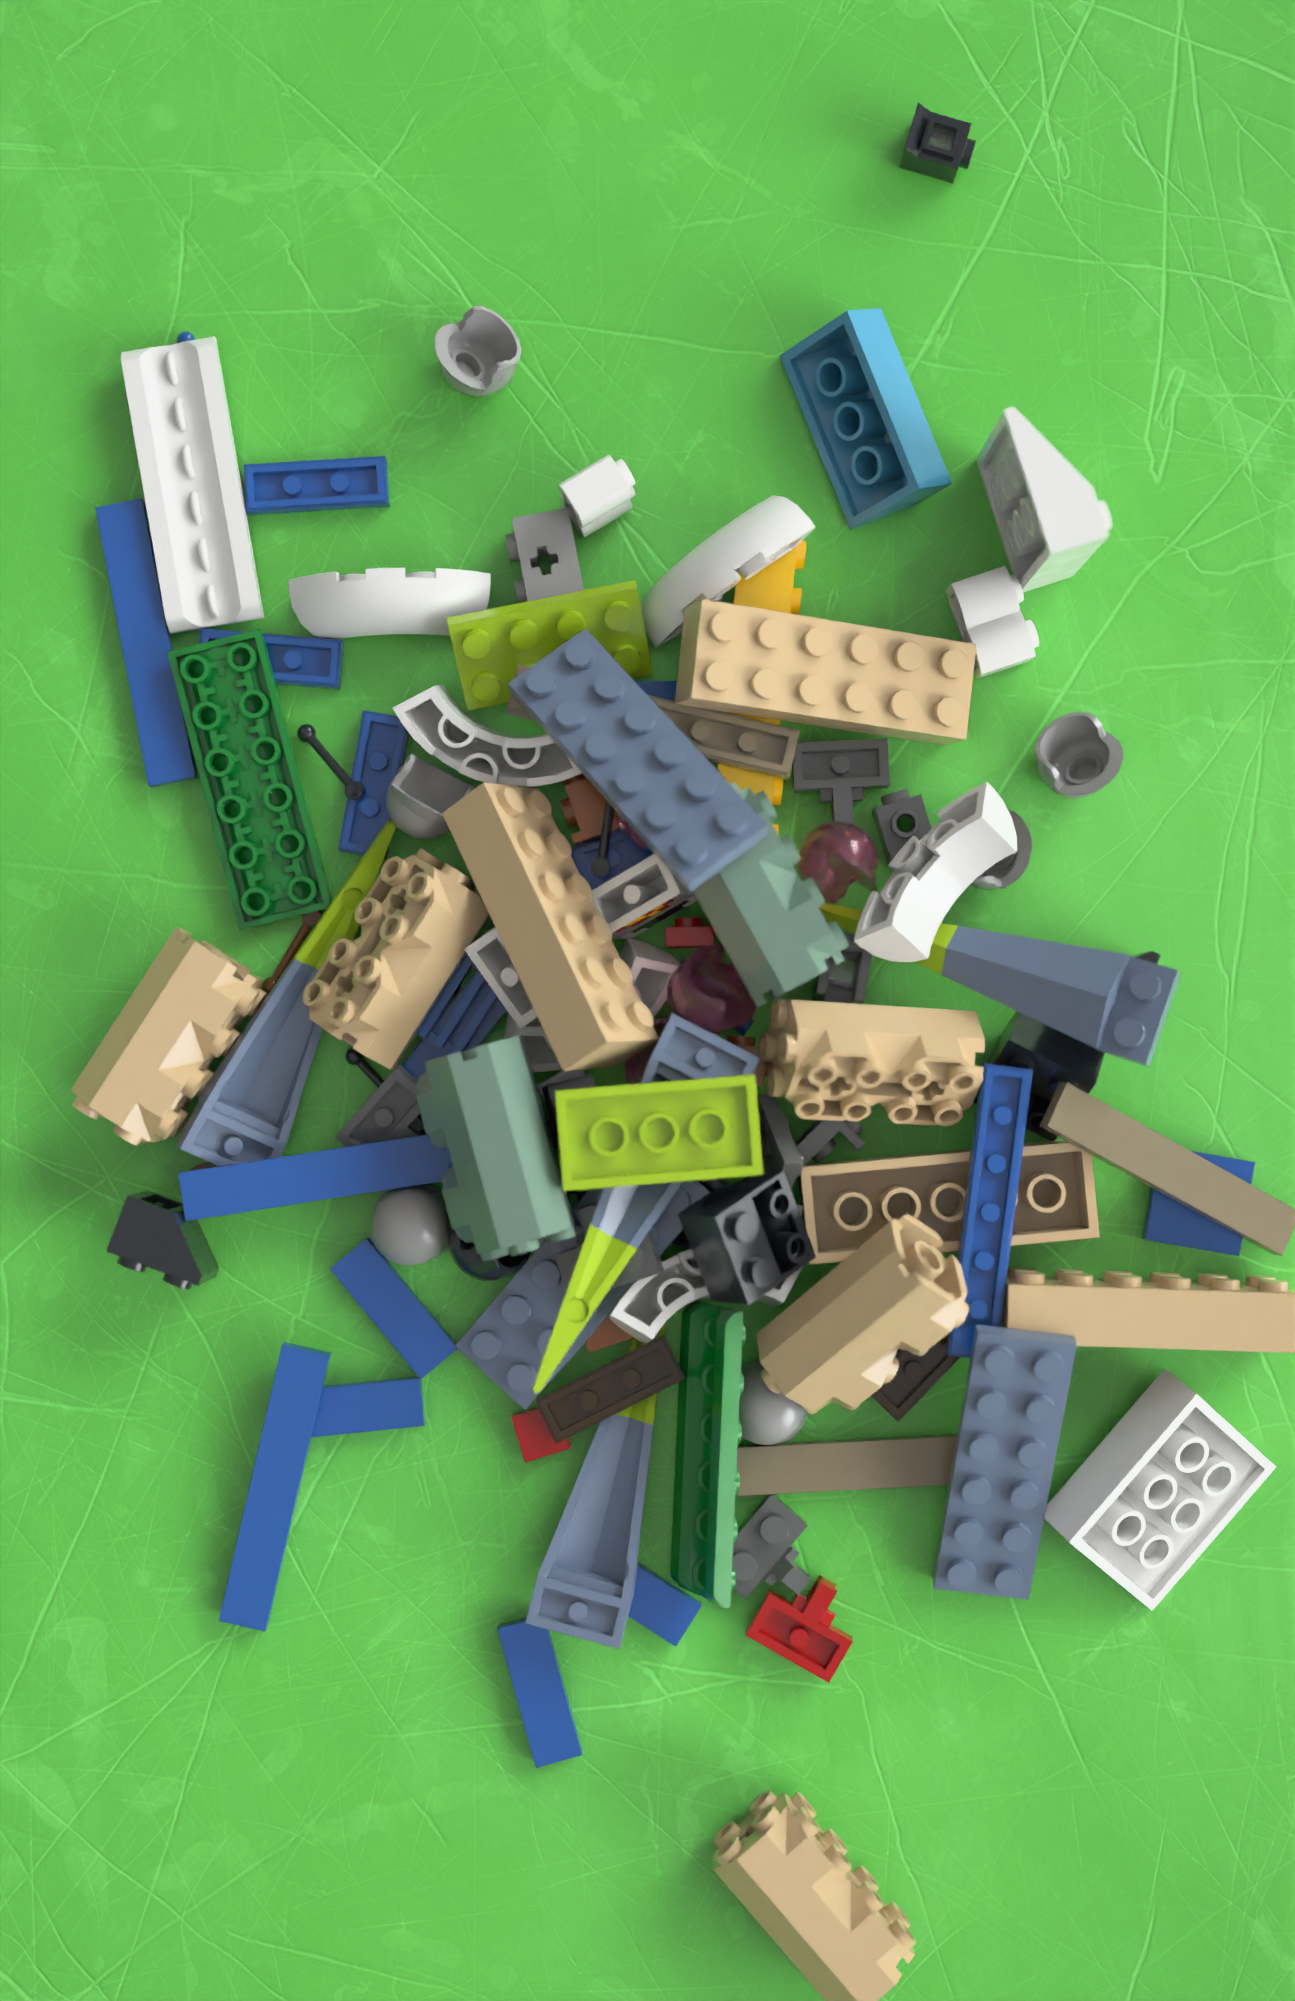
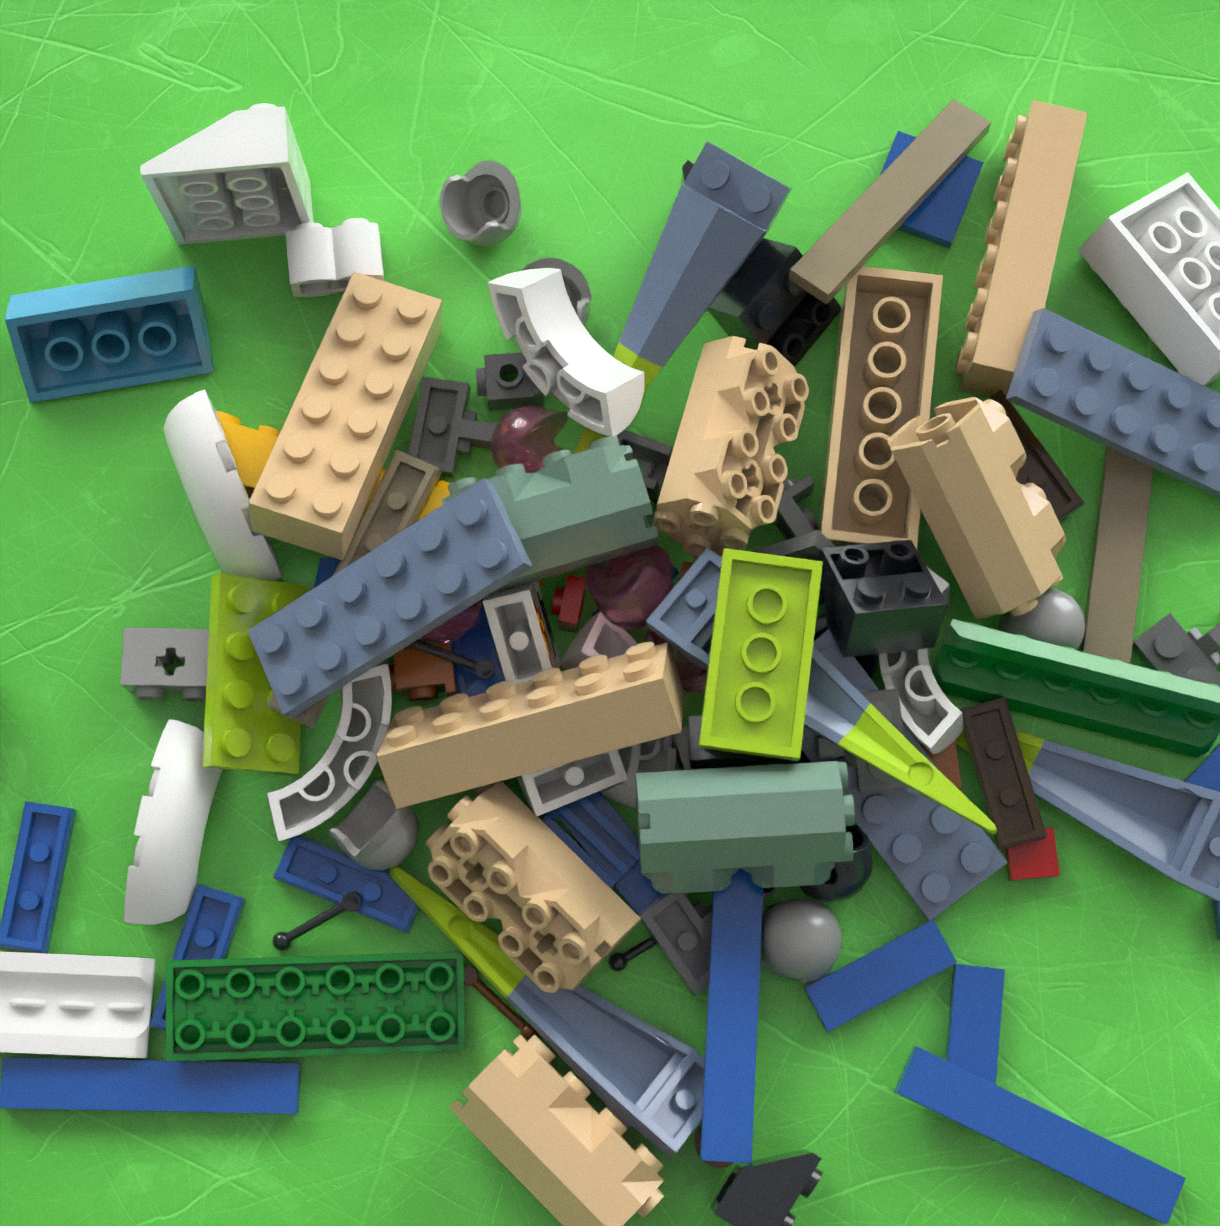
camera: 75 degrees left, 10 degrees down
white brick [558,454,636,538] -> none
blue tile [945,1063,1033,1358] -> none

